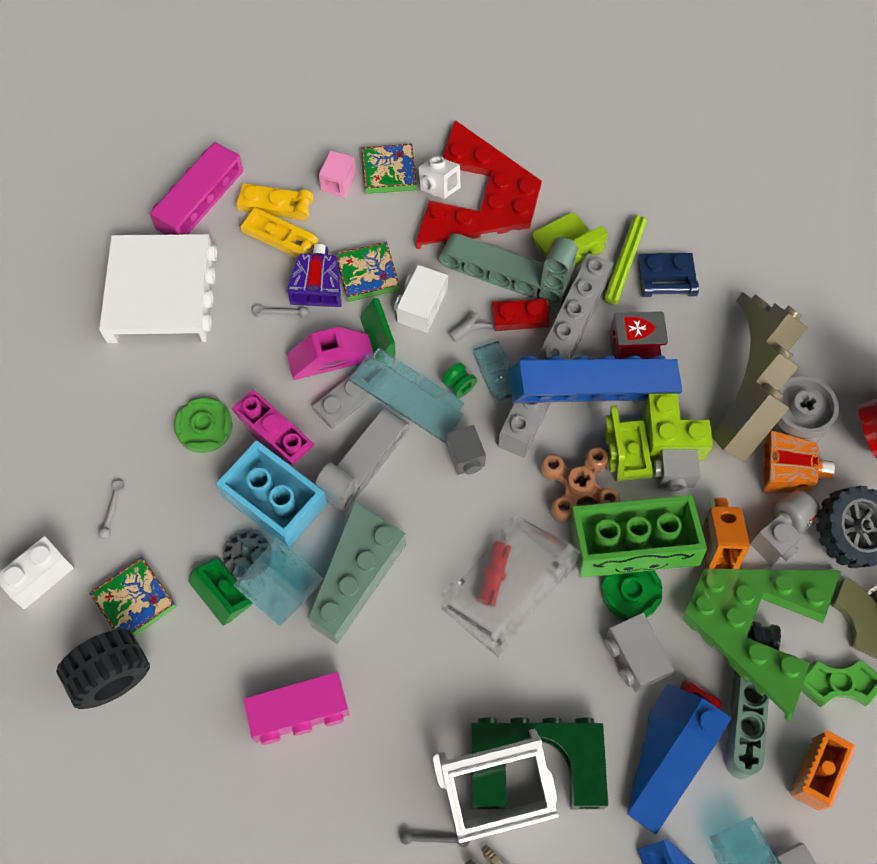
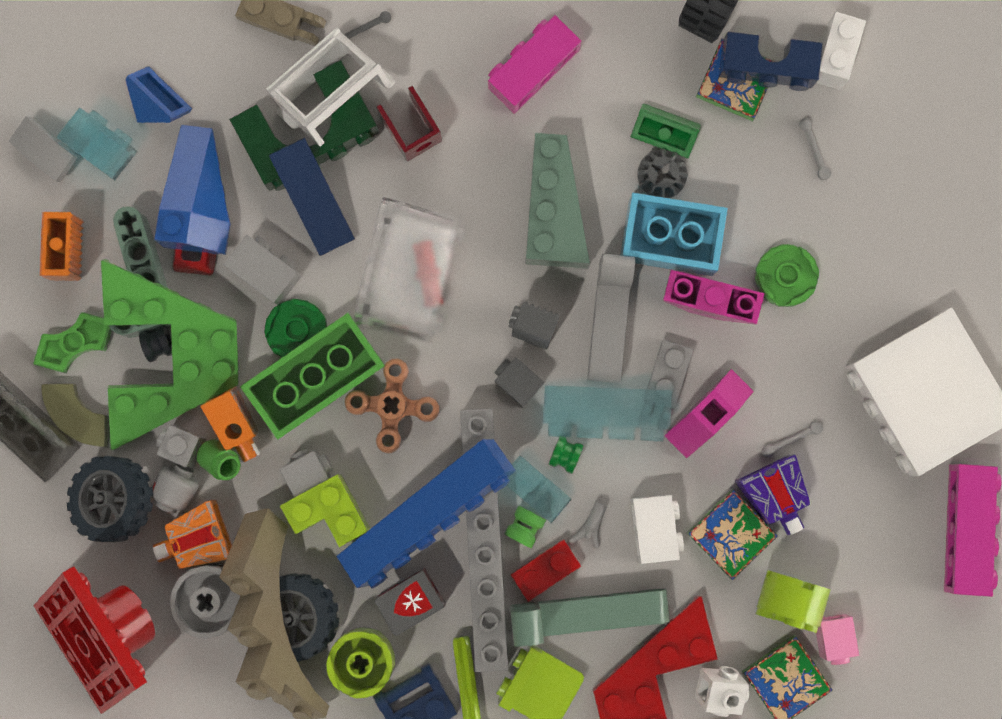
camera: 150 degrees right, 20 degrees up
clear light blue slope [233,538,324,626] -> none
yellow plate [236,183,314,220] -> none
yellow plate [240,207,319,260] -> none
green slope [360,298,396,362] -> none
lime bracket [604,405,653,481] -> none
none -> bright green brick [197,439,241,480]
none -> dark blue piece [269,137,355,256]
none -> black wheel [280,573,339,662]
none -> lime brick [326,627,395,698]
none -> dark red piece [376,86,442,162]
none -> bright green wheel [504,505,546,549]
none -> dark grey brick [508,301,559,350]
none -> dark blue arch [719,32,823,91]
none -> lime brick [755,570,831,633]

